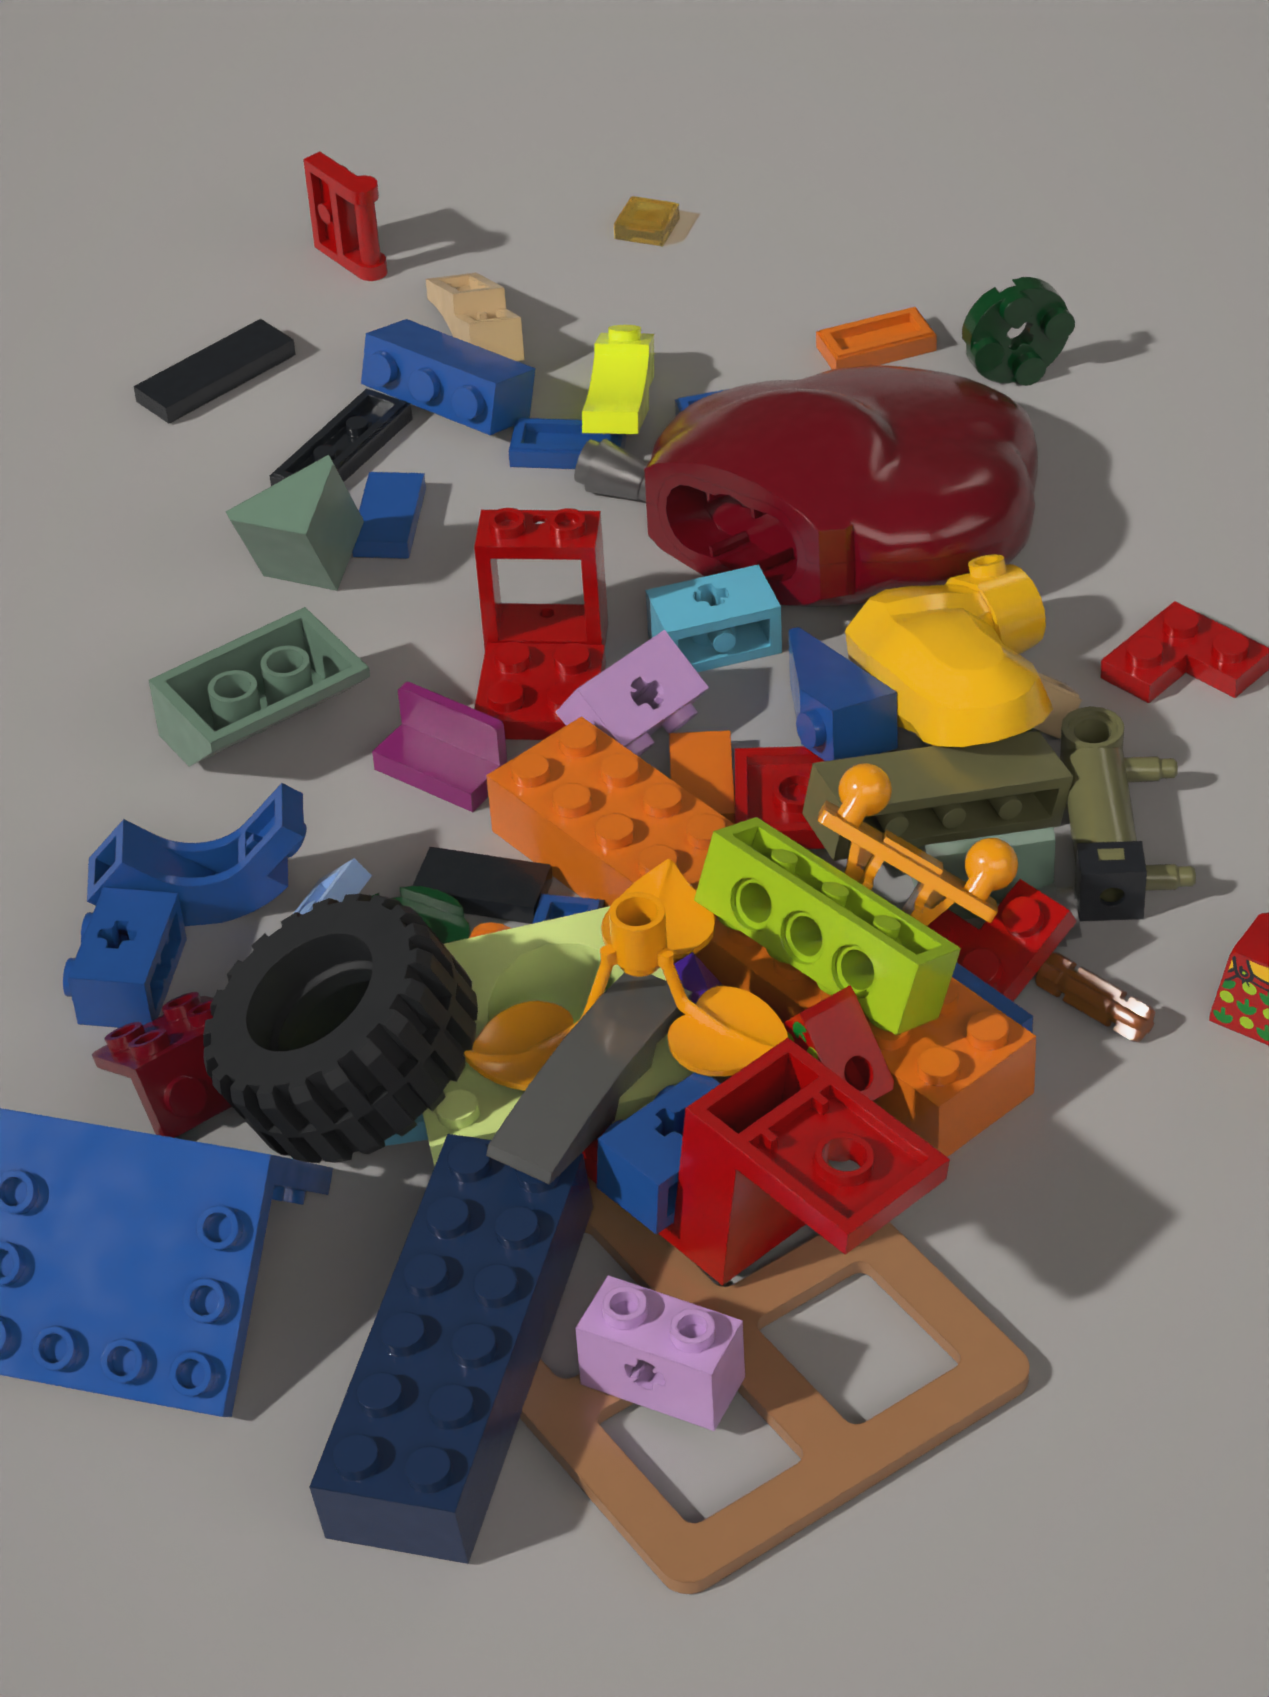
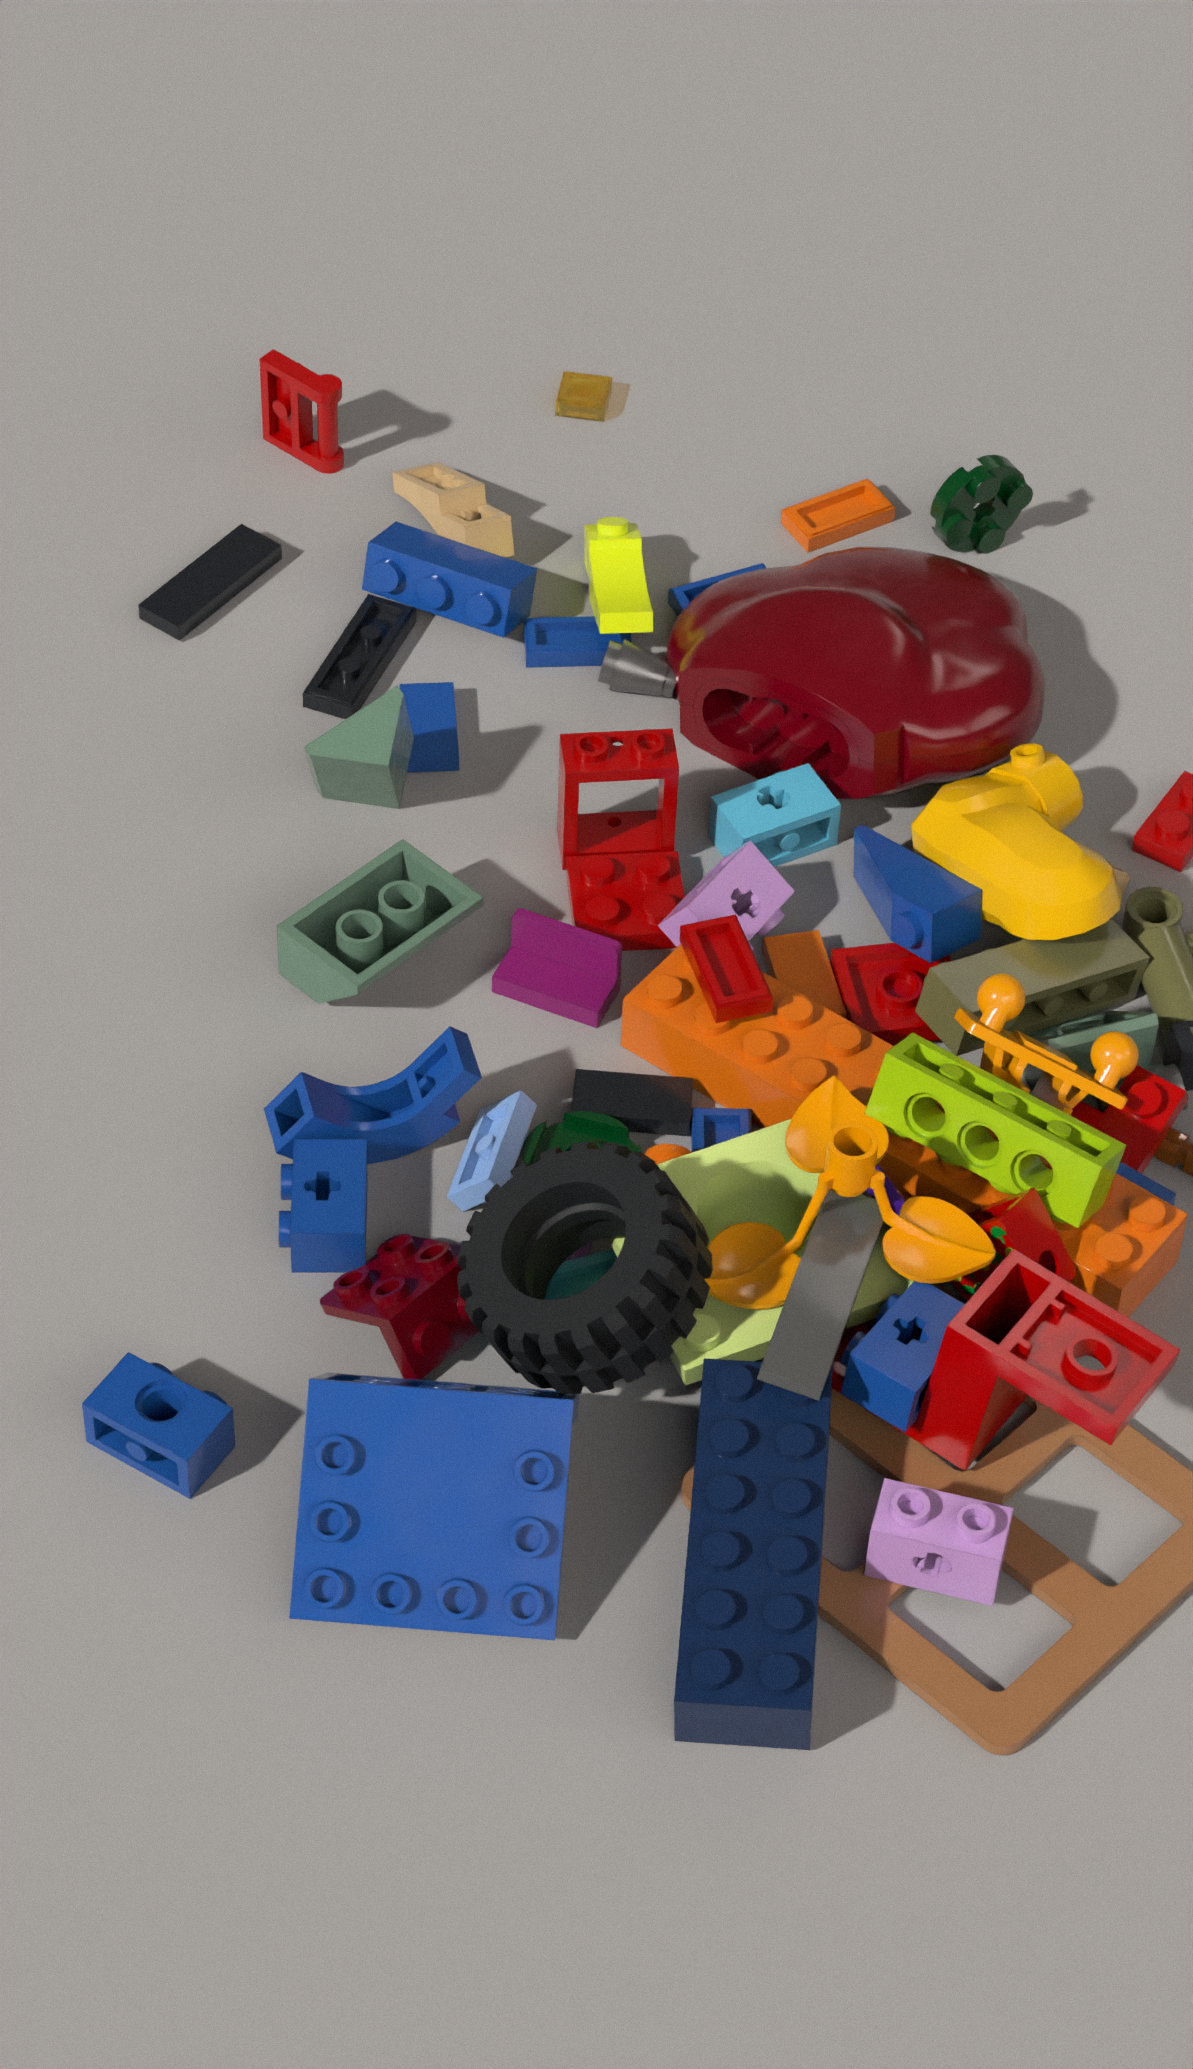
camera: 15 degrees left, 5 degrees up
none -> red tile [679,914,773,1023]

